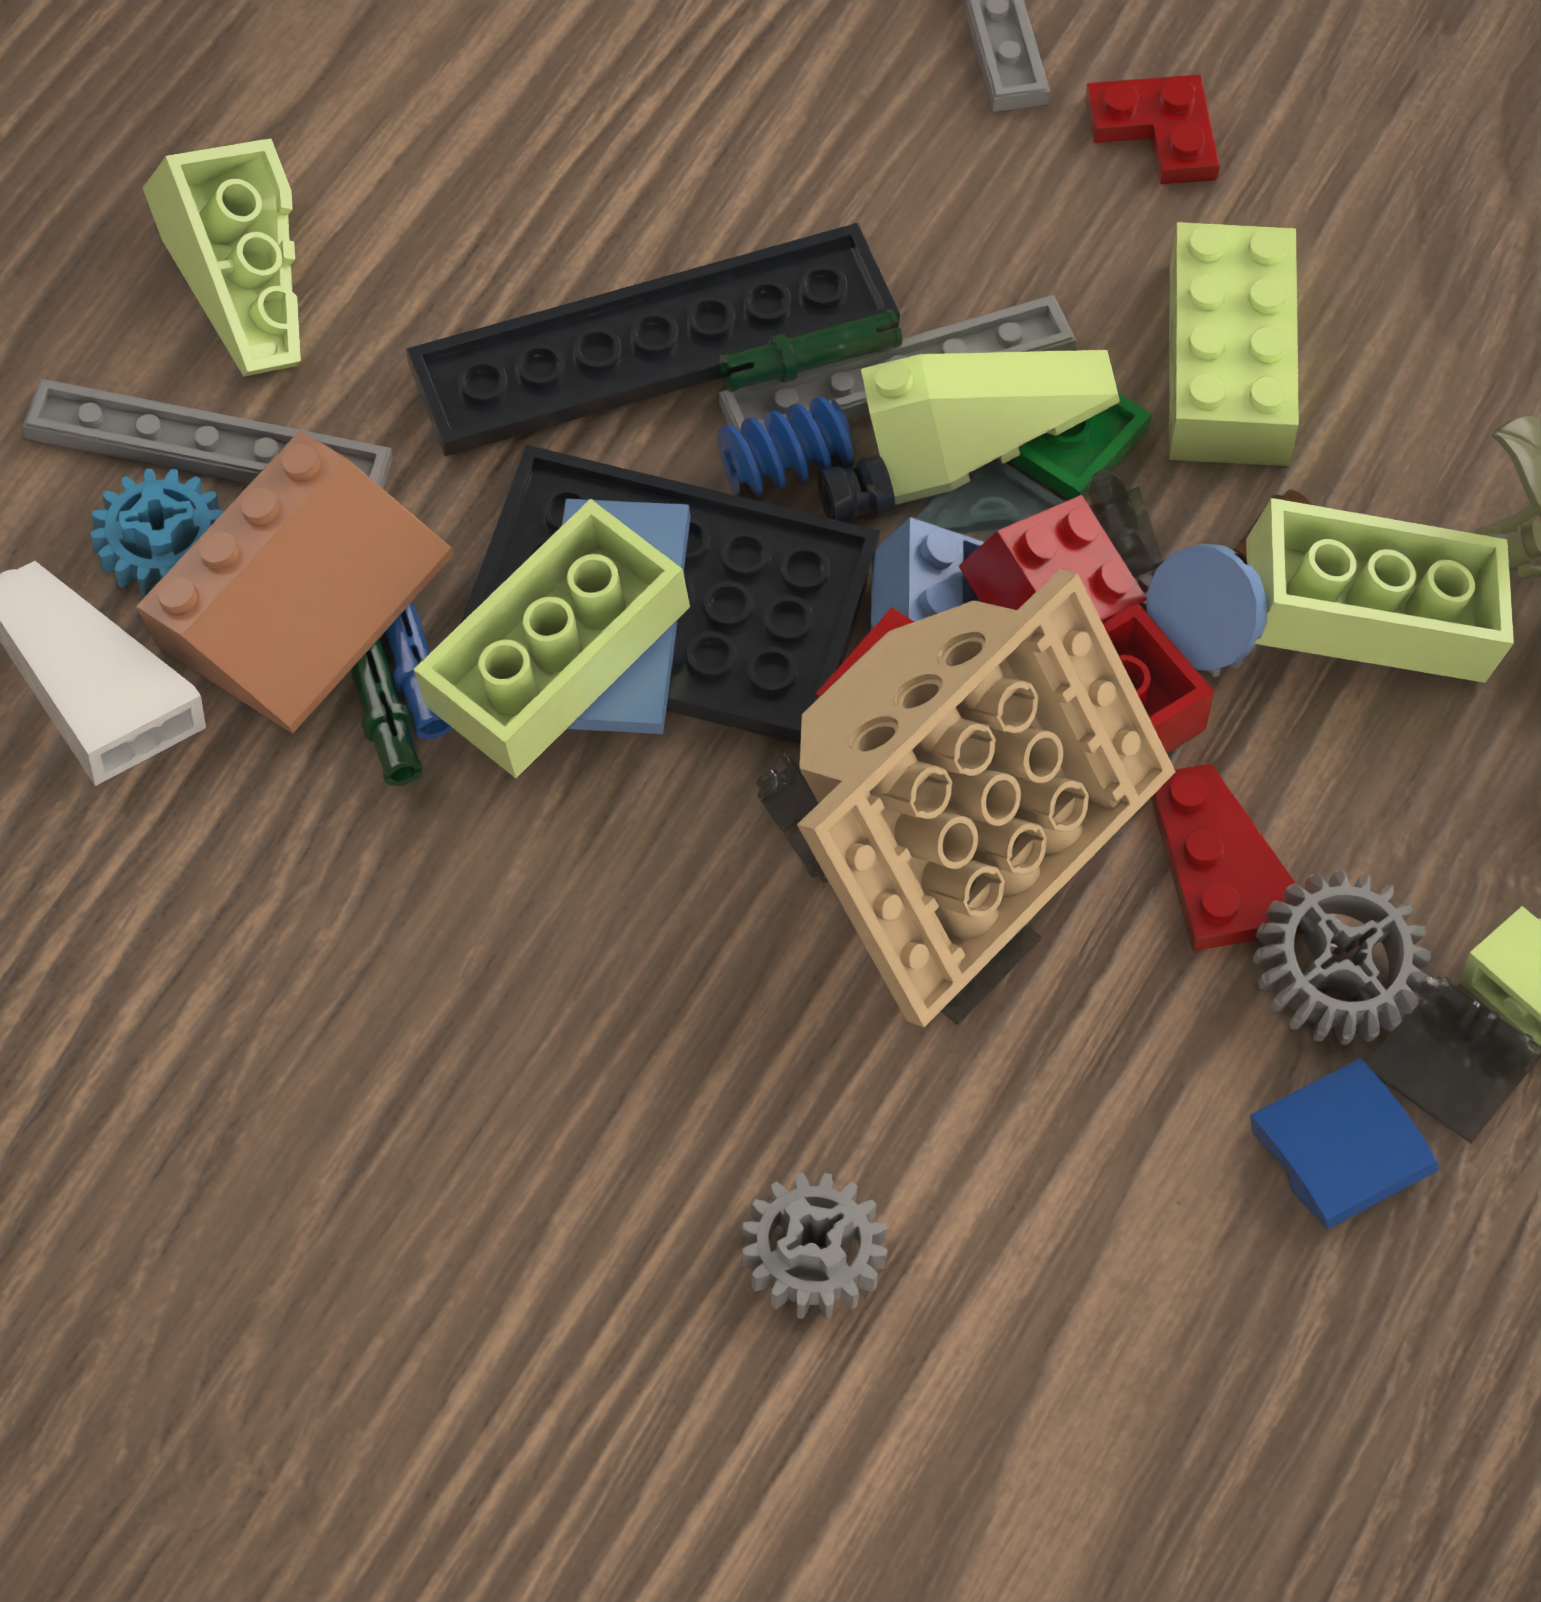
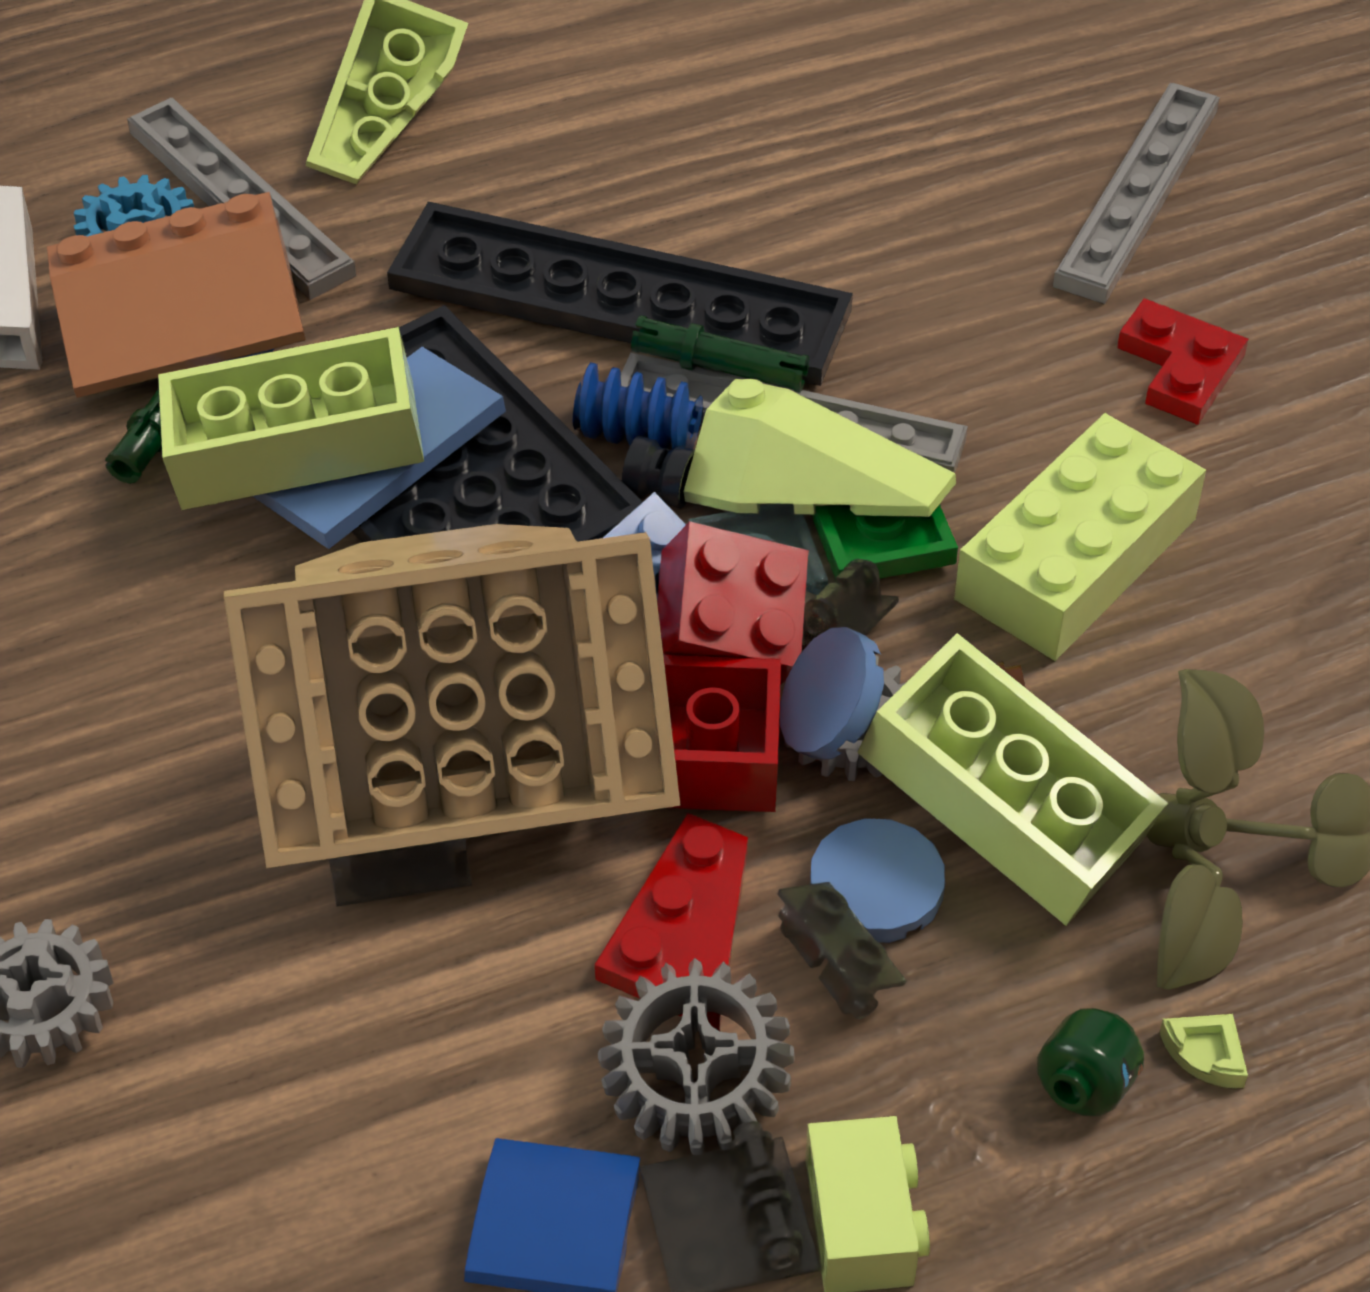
camera: 40 degrees right, 10 degrees down
none -> clear smoke hinge [777,882,907,1019]
none -> medium blue tile [810,818,945,943]

